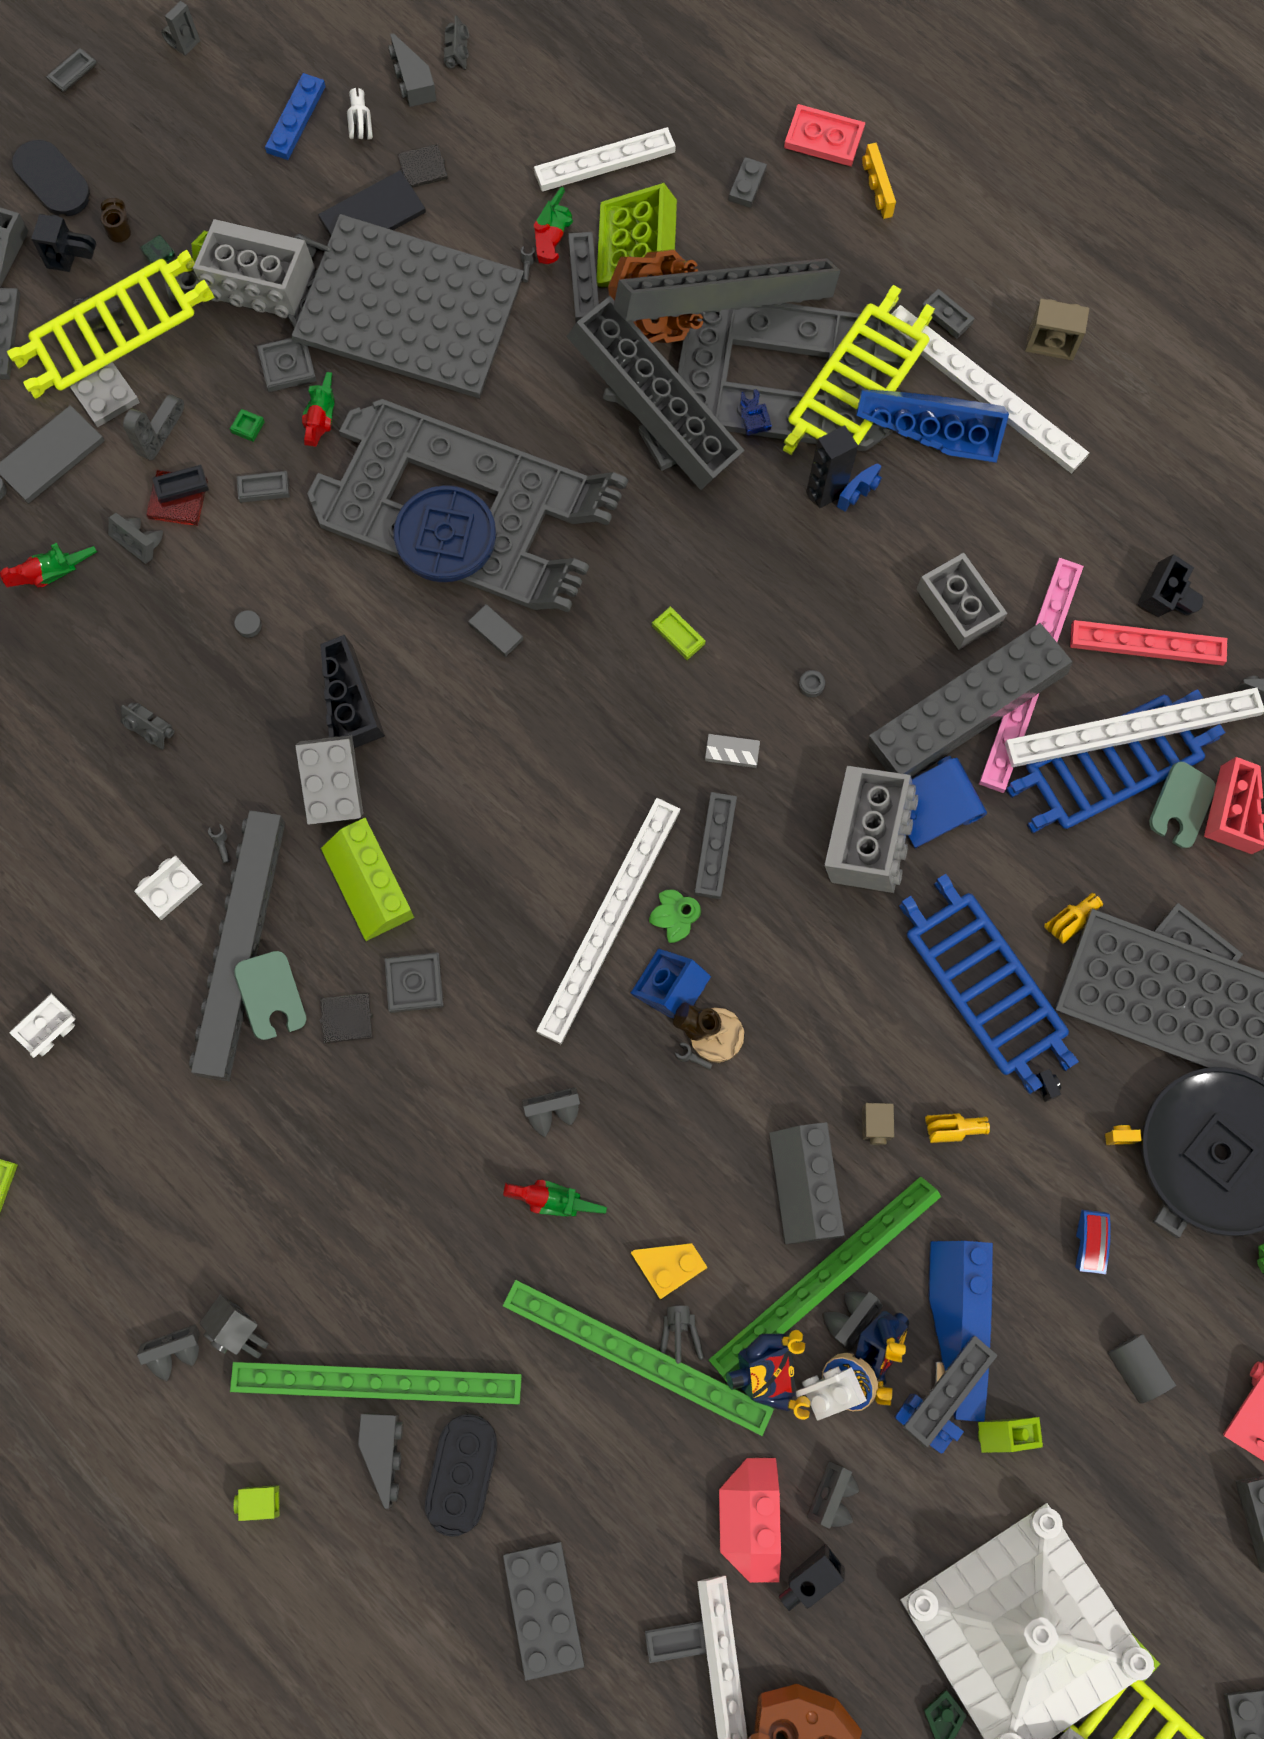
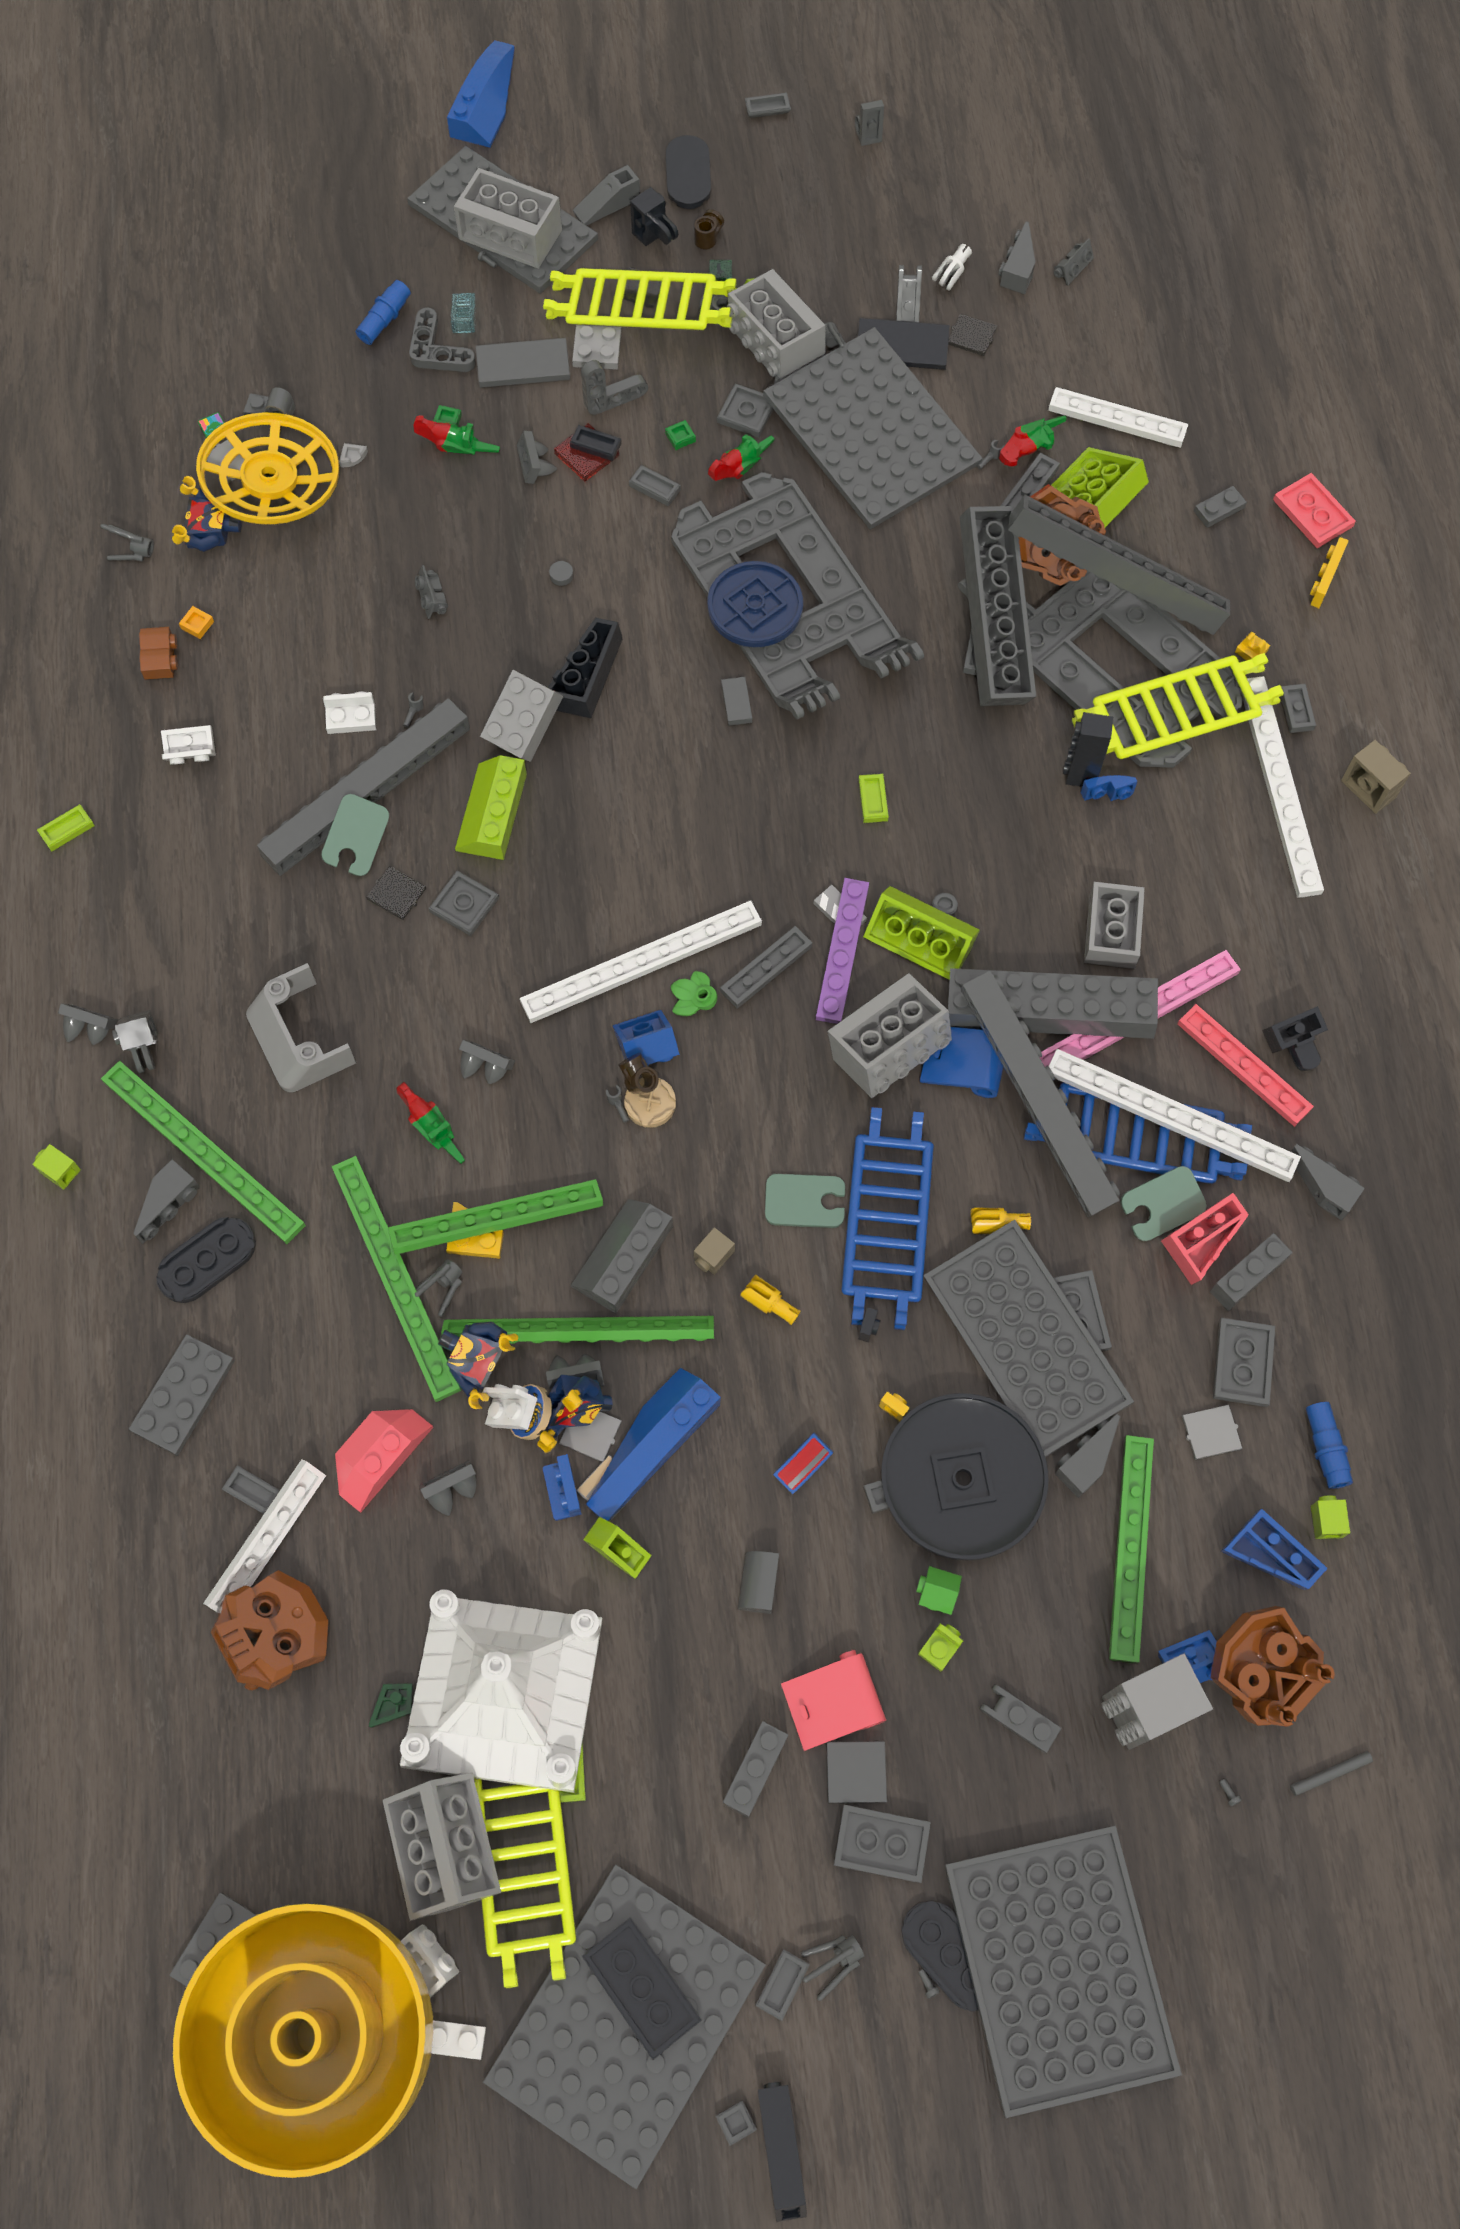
camera: 40 degrees right, 5 degrees down
blue plate [265,73,326,160] -> none
clear blue plate [740,389,772,435] -> none
black torso [779,1544,845,1611] -> none
blue wedge [856,389,1009,462] -> none
dark grey plate [902,1336,998,1448] -> none
none -> light grey windscreen [246,963,356,1092]
none -> bright green plate [388,1179,603,1255]
none -> green tile [433,405,462,426]
none -> light grey piece [559,1411,622,1462]
none -> sand green piece [765,1174,845,1228]
none -> medium lavender plate [816,878,869,1024]
none -> lime slope [863,886,980,980]
none -> hinge [896,265,922,323]
none -> dark grey brick [961,970,1120,1218]
none -> yellow tile [1235,632,1270,661]

